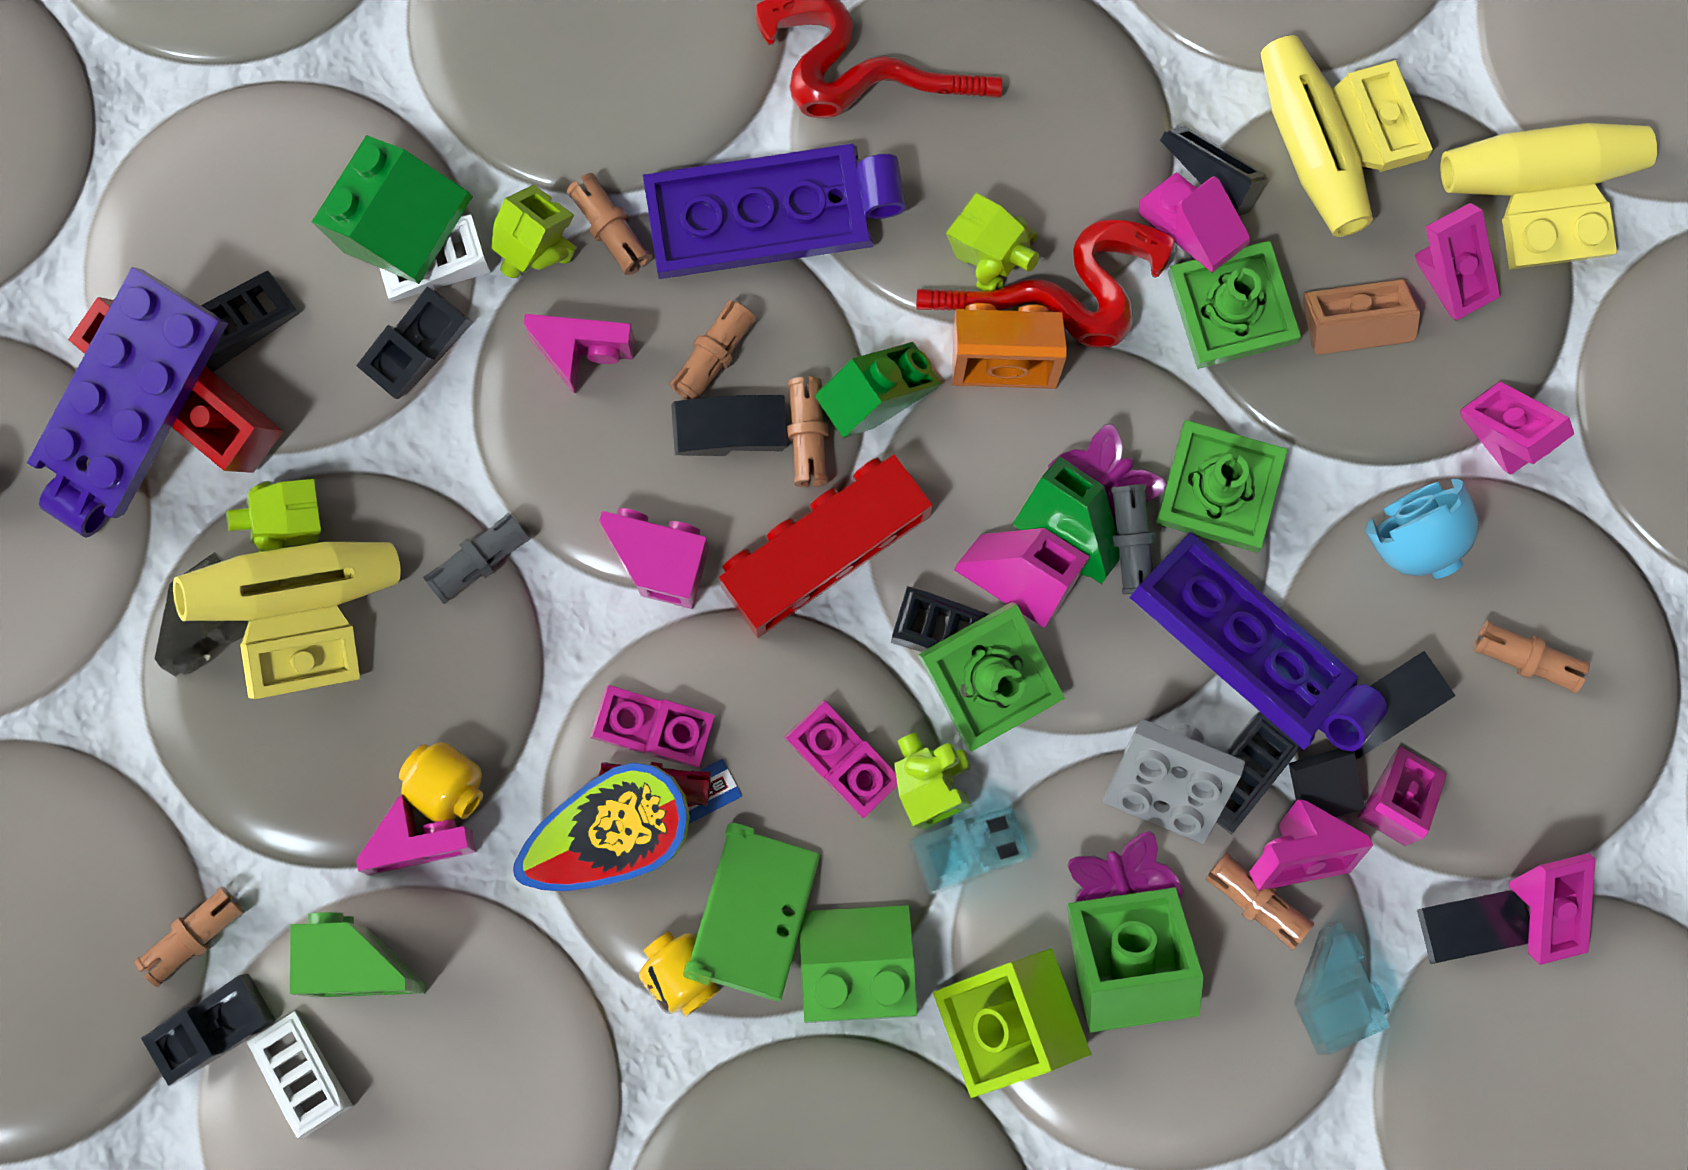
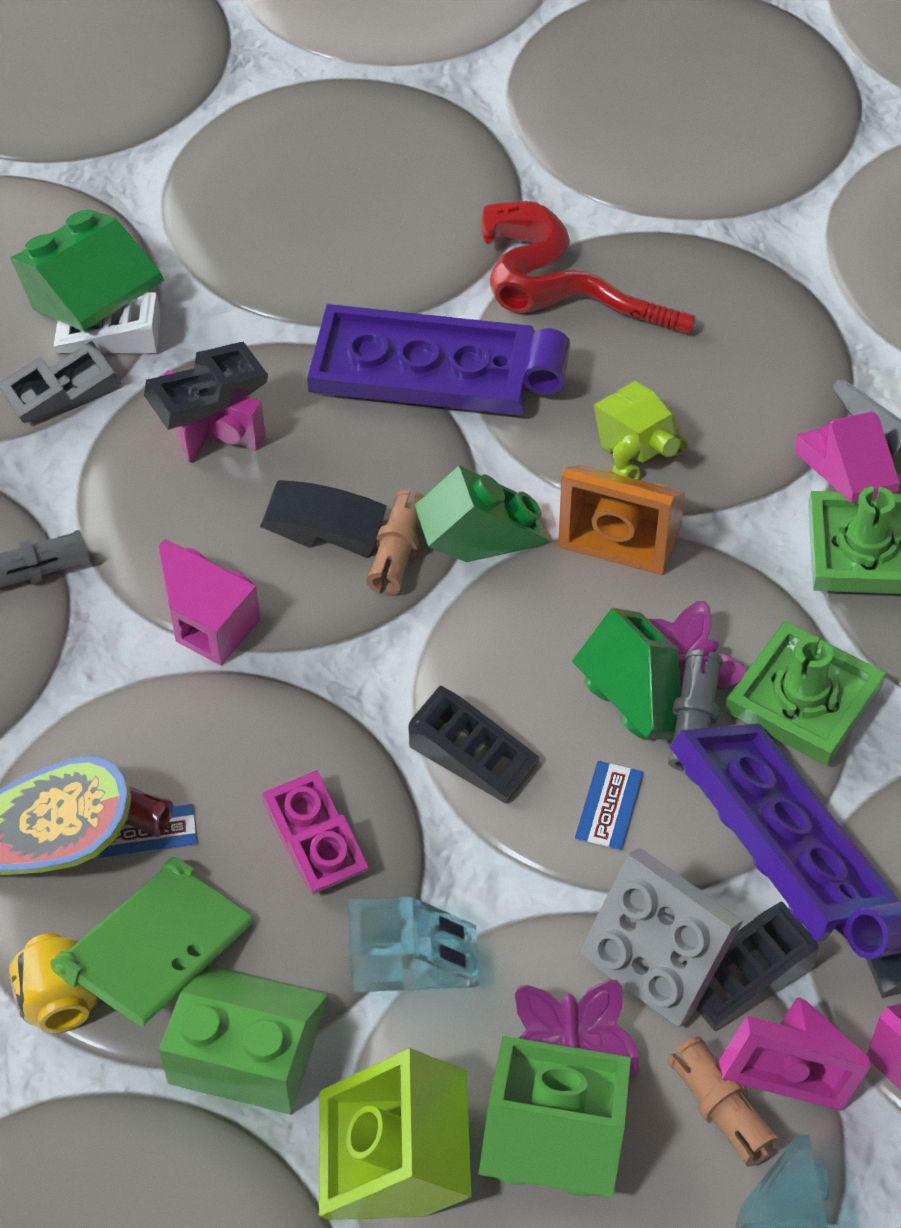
camera: 20 degrees right, 25 degrees down
lime piece [491,184,577,278] -> none
nougat pin [567,173,652,275] -> none
dark pink slope [590,685,715,768] -> none
nougat pin [669,300,756,400] -> none
red brick [719,454,932,638] -> none
lime piece [894,732,973,830] -> none
red animal [916,220,1174,348] -> none
bright green plate [918,602,1065,752] -> none
dark pink slope [954,528,1090,628] -> none
black piece [1289,748,1365,817] -> none
none -> black slope [144,341,268,430]
none -> sticker [574,761,643,850]

